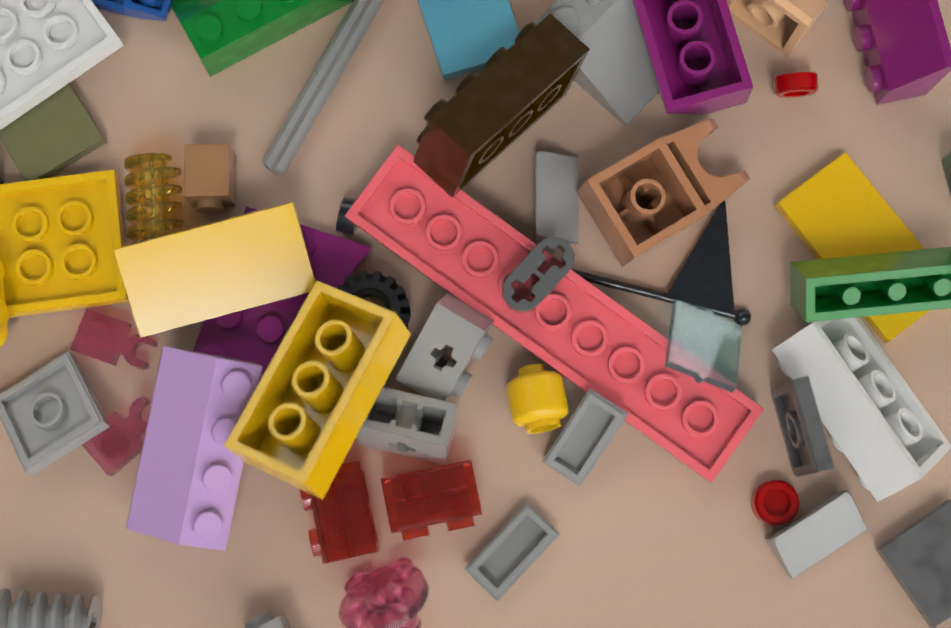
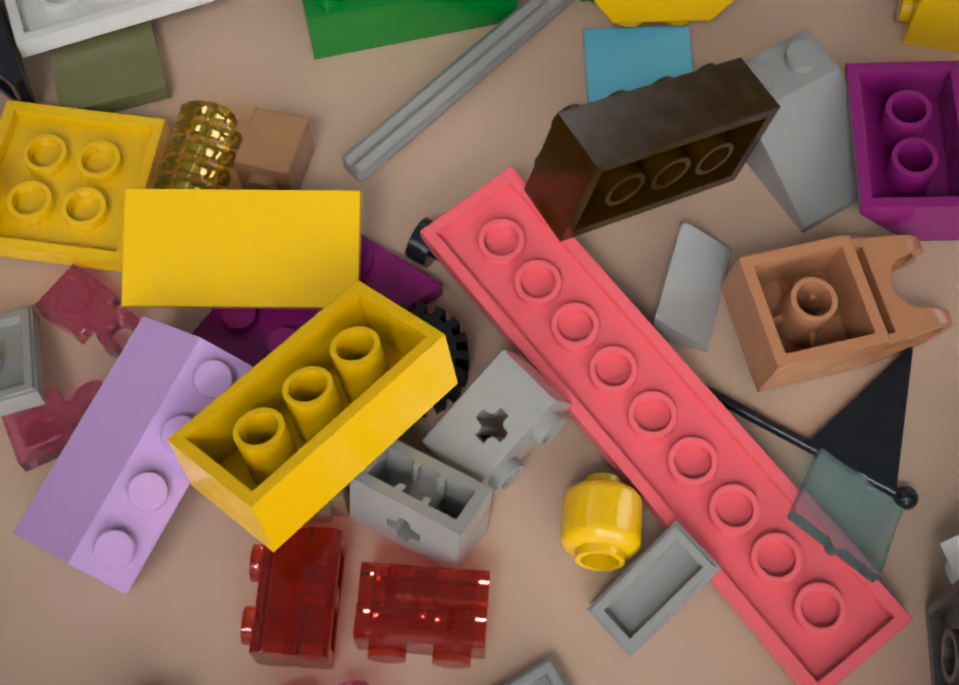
camera: 20 degrees right, 15 degrees down
dark grey beam [502,237,574,313] -> none

